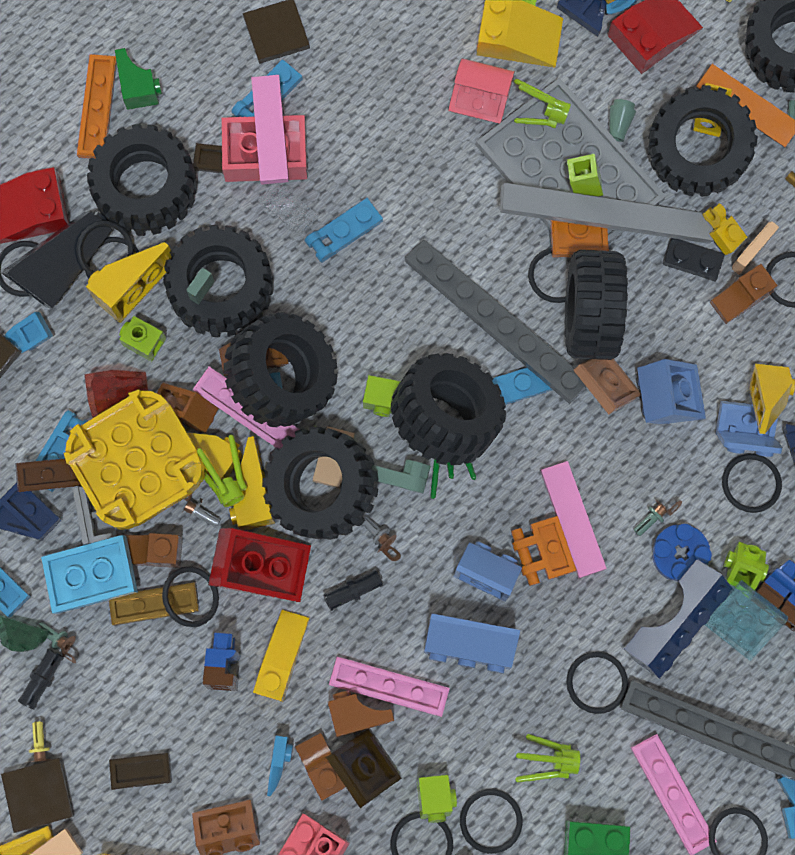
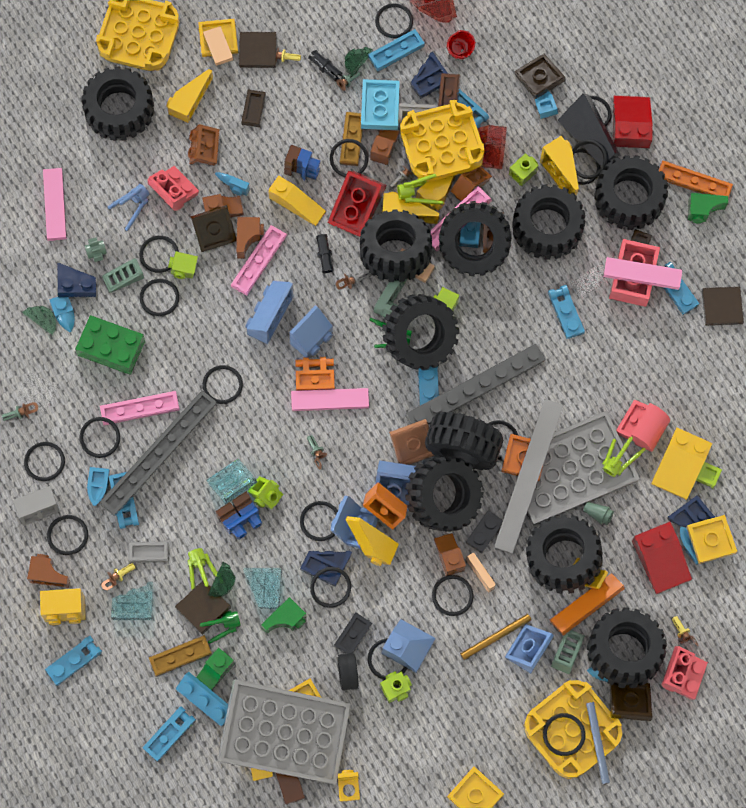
camera: 105 degrees right, 5 degrees down
sand green tile [187,268,214,305] -> none
lime plant [515,734,580,782] -> none
lime brick [567,154,603,197] -> none
arch [624,560,733,679] -> none
blue plate [652,524,712,582] -> none
yellow plate [703,203,747,255] -> none
none -> orange brick [363,482,407,530]
none -> black tyre [405,456,484,532]

